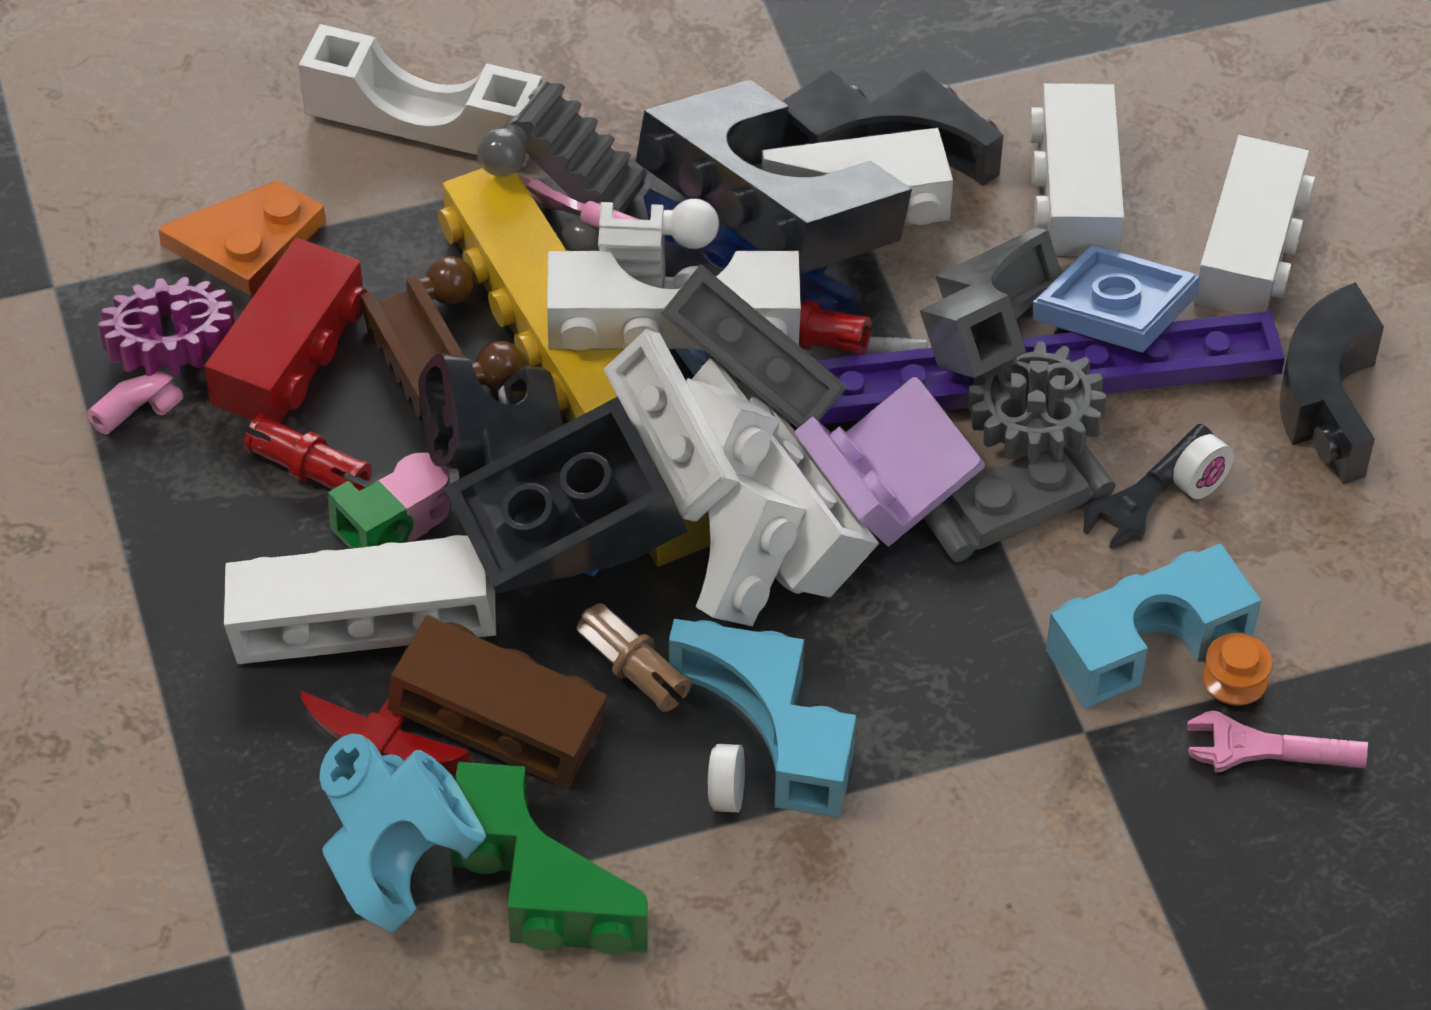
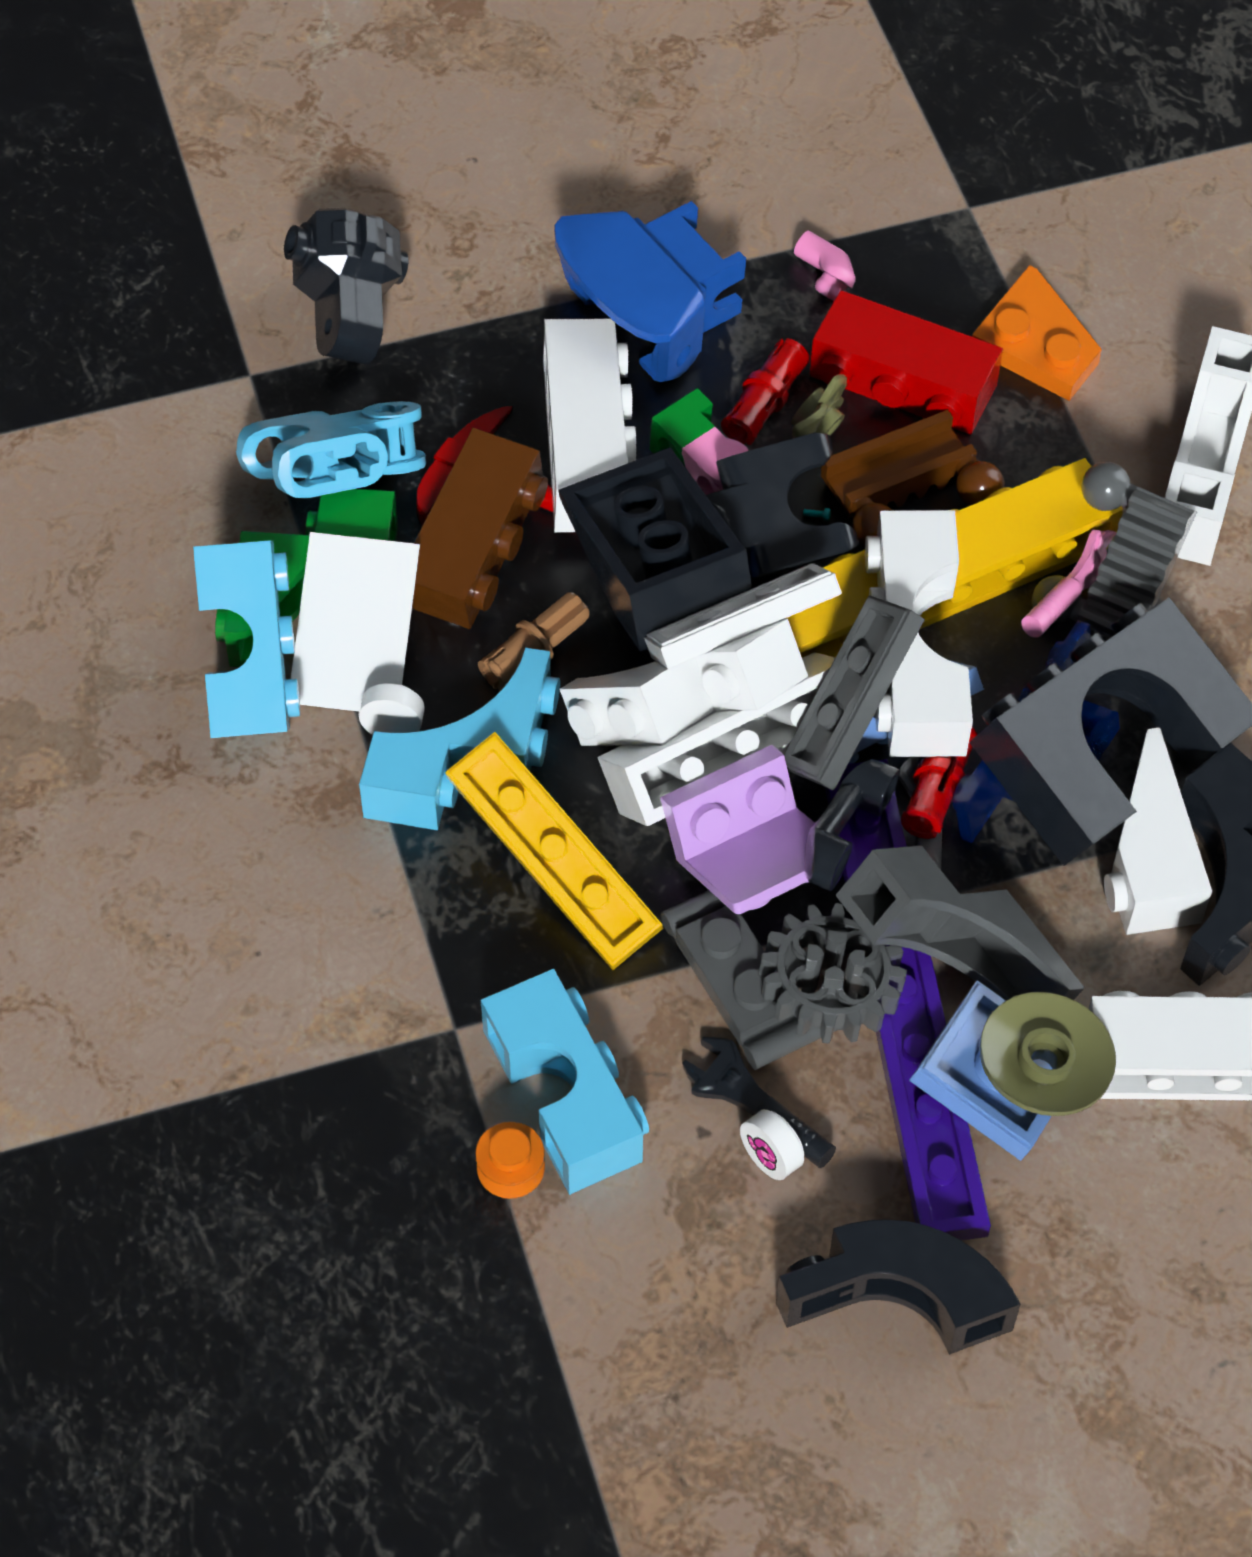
camera: 90 degrees right, 5 degrees up
magenta gear [99,277,235,376] -> none
white gear [598,199,719,289] -> none
bright pink piece [1187,711,1368,773] -> none
white brick [1194,135,1315,315] -> none
none -> medium azure arch [193,541,300,738]
none -> black piece [284,208,409,365]
none -> white sticker [291,532,420,712]
none -> yellow tile [445,732,663,970]
none -> blue piece [554,201,746,382]
none -> olive plate [791,374,847,439]
none -> black bar [804,759,900,891]
none -> olive dish [979,992,1116,1116]

